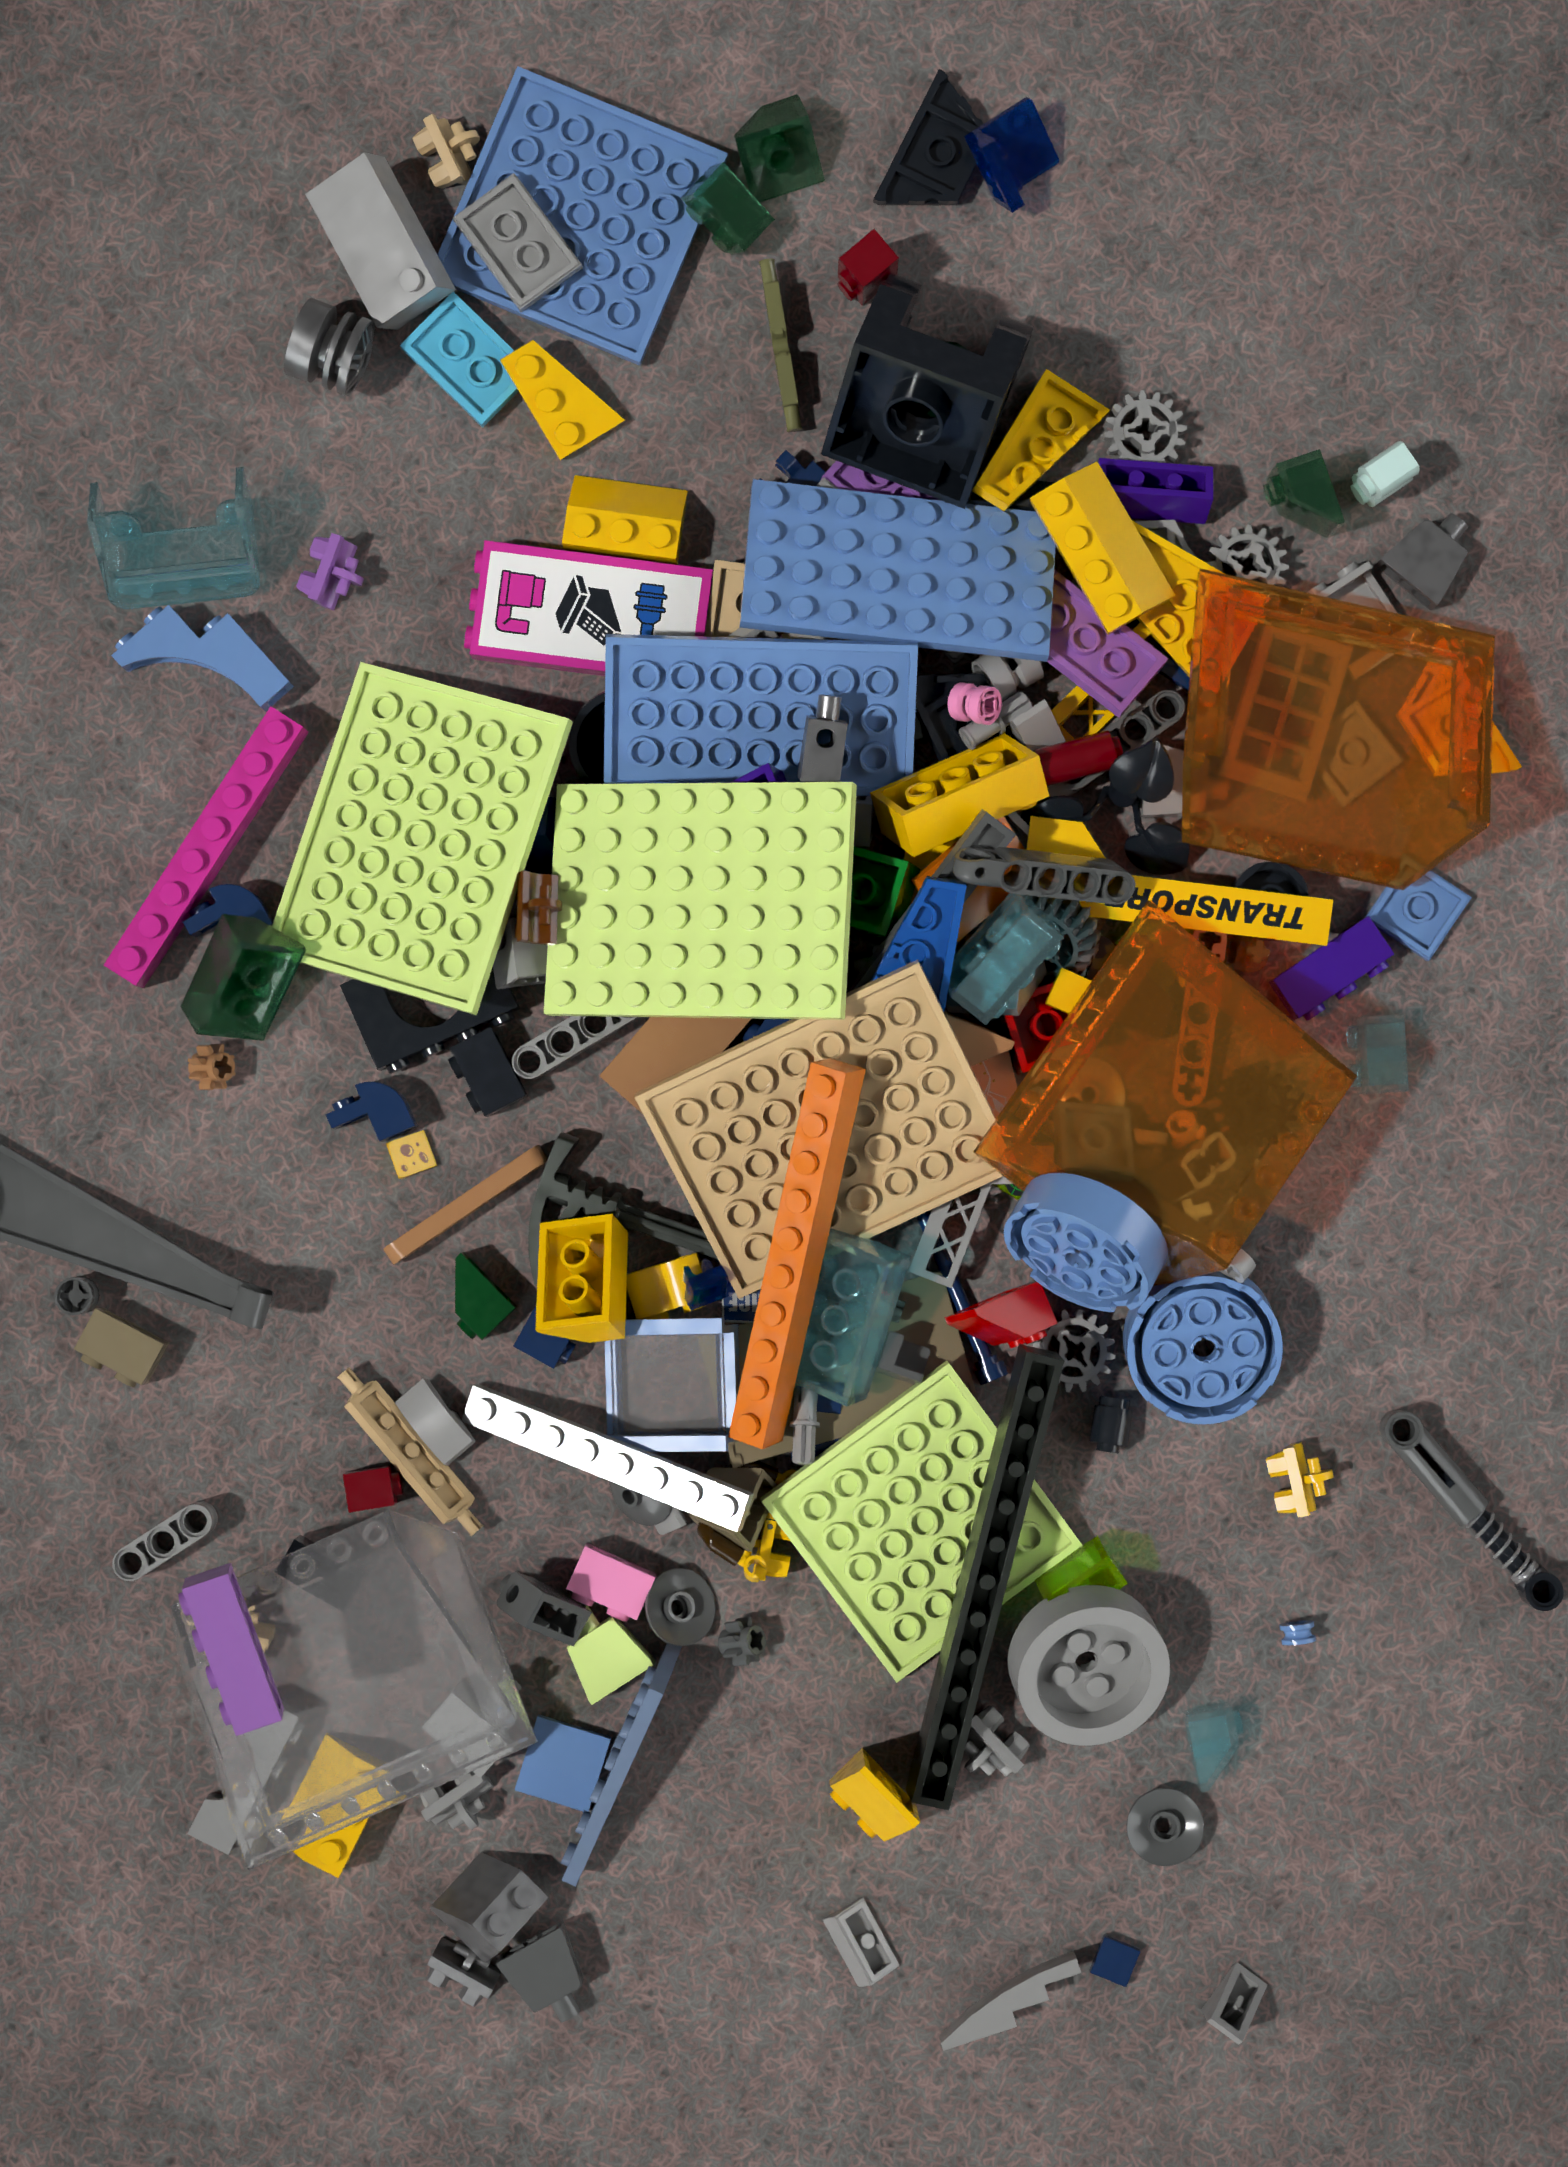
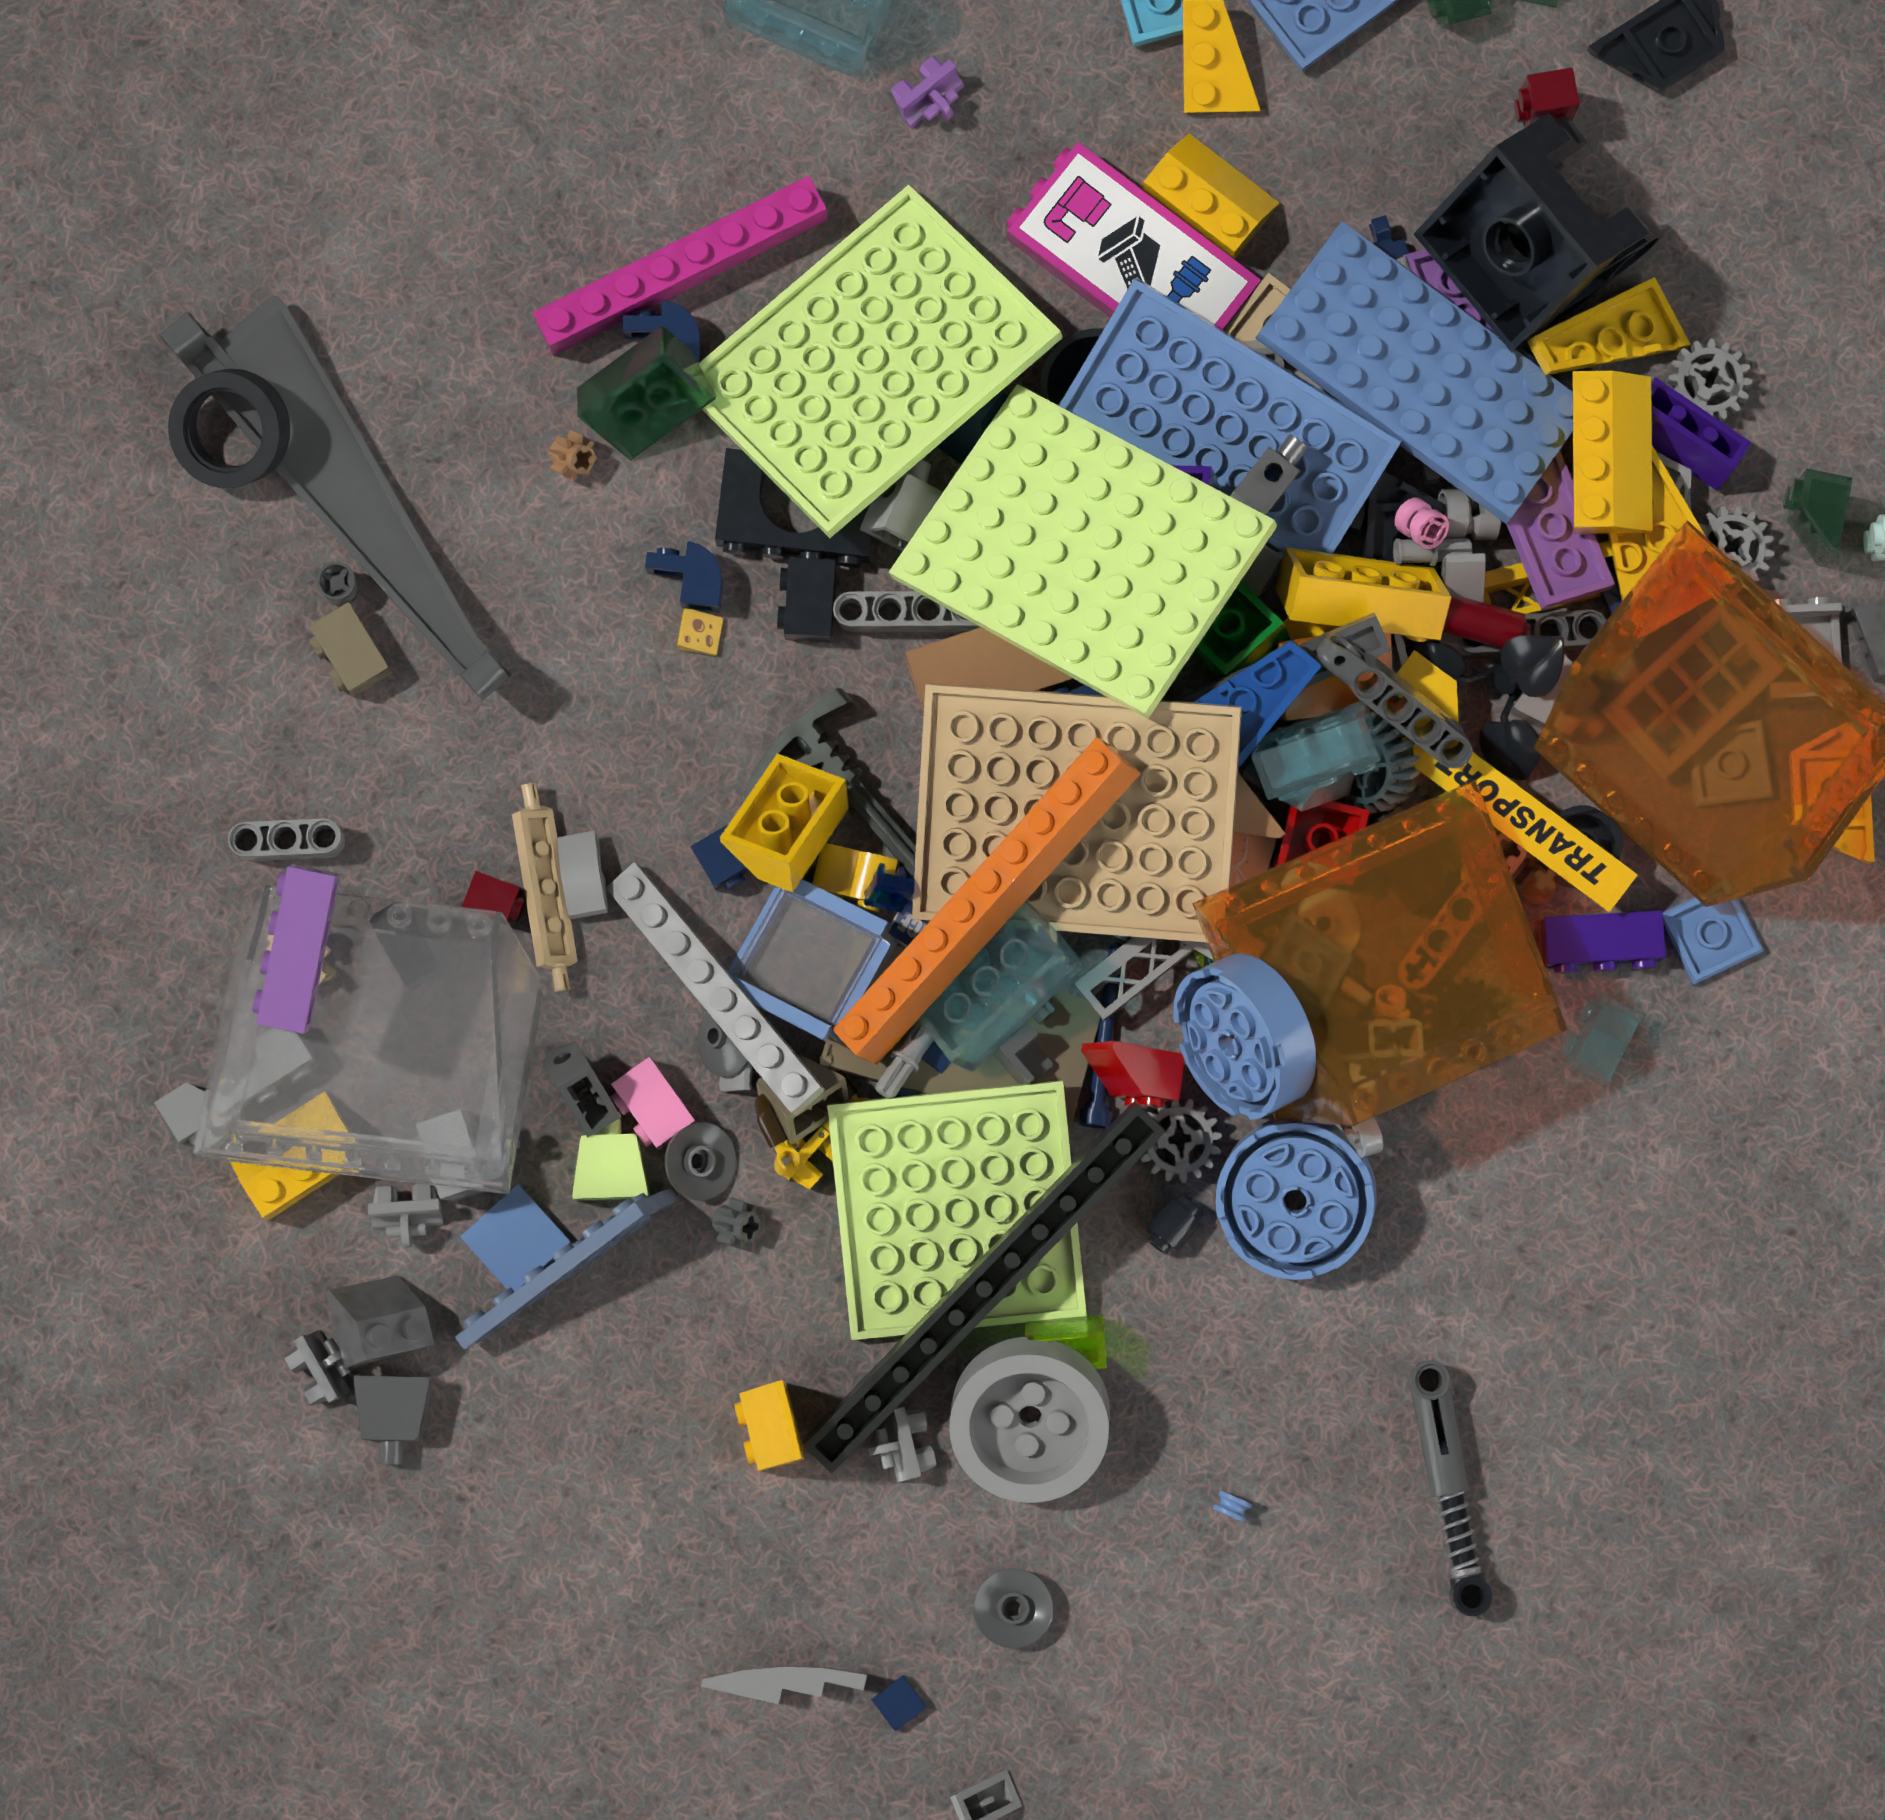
camera: 30 degrees right, 5 degrees down
medium blue arch [111,605,294,712] -> none
medium nougat beam [383,1144,548,1265] -> none
dark green slope [455,1252,518,1340] -> none
reddish brown hips [515,871,562,946] -> none
olive piece [759,258,802,432] -> none
light grey slope [823,1897,900,1987] -> none
clear blue bracket [964,97,1059,213] -> none
yellow tile [1045,968,1097,1019] -> none
clear light blue slope [1182,1702,1244,1792] -> none
yellow hips [1266,1442,1334,1517] -> none

